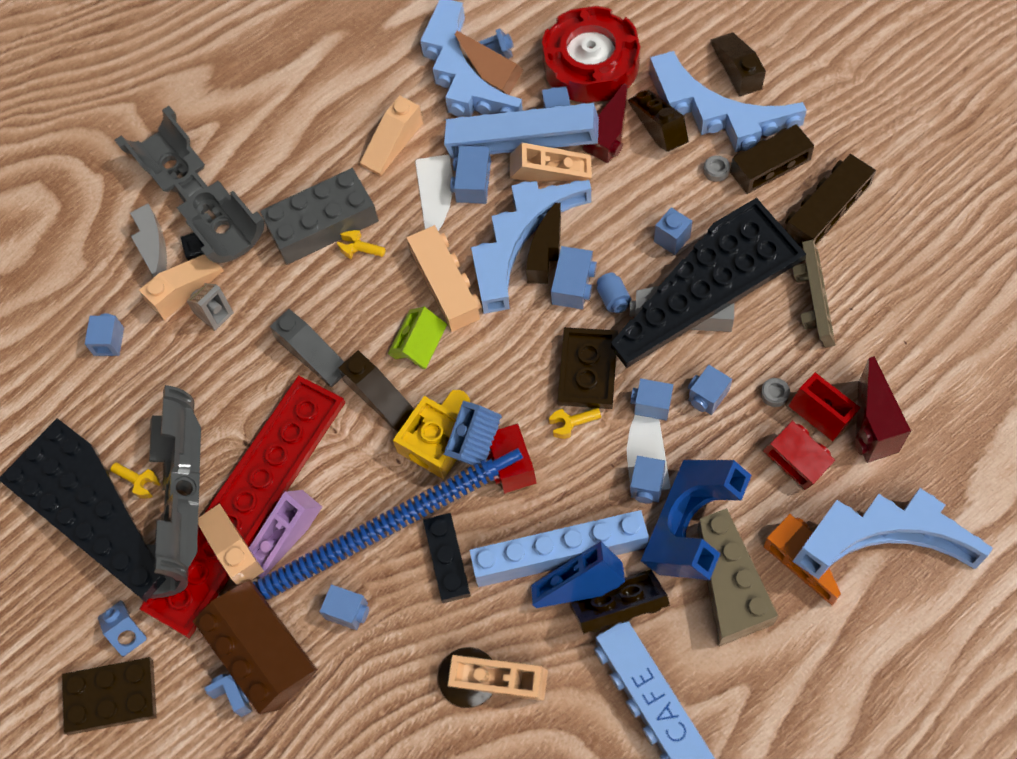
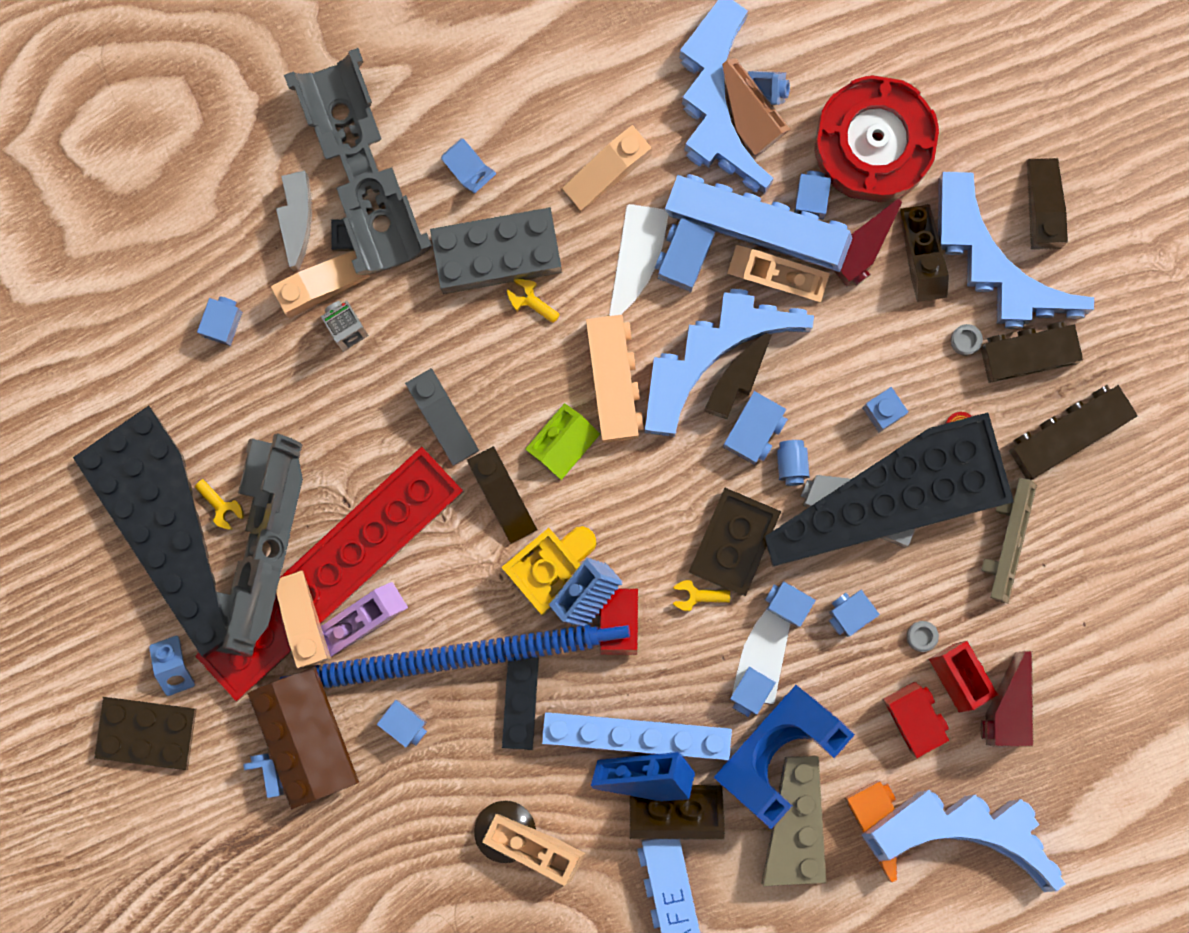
camera: 15 degrees right, 20 degrees up
none -> medium blue bracket [441,138,496,193]

